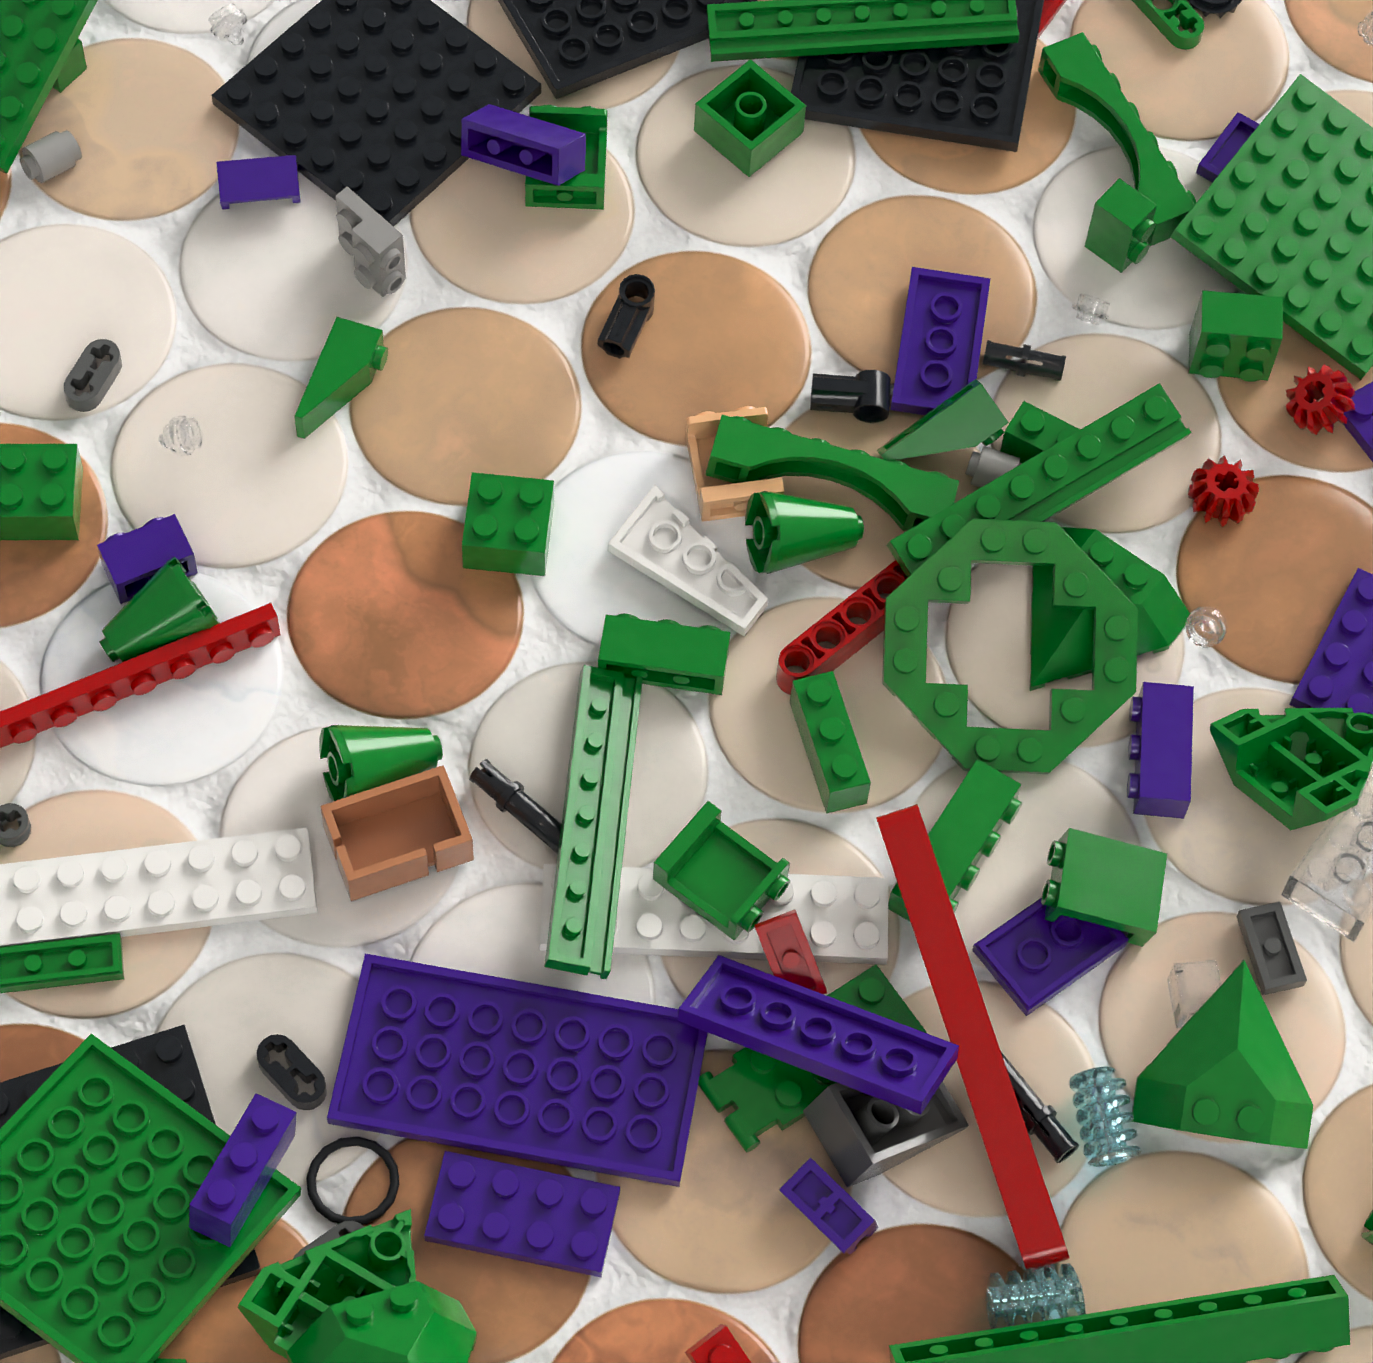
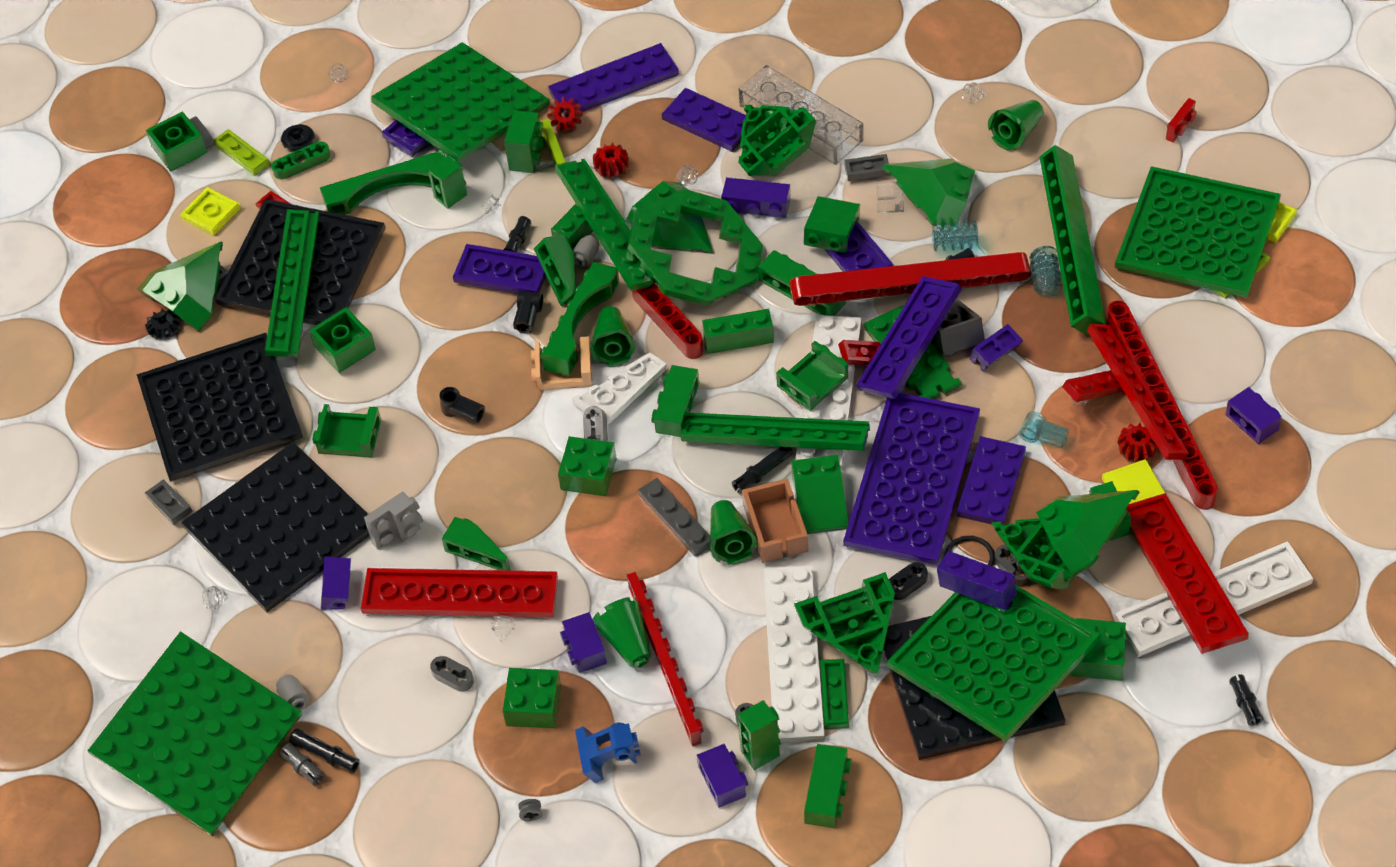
camera: 75 degrees left, 10 degrees down
dark purple brick [461,104,586,186] -> none
none -> red plate [361,568,558,618]
none -> lime tile [541,118,566,167]
none -> beam [583,406,608,441]
none -> dark grey plate [638,478,710,557]
none -> green slope [791,455,848,534]
none -> green wedge [794,572,895,676]
none -> clear light blue piece [1018,411,1069,449]

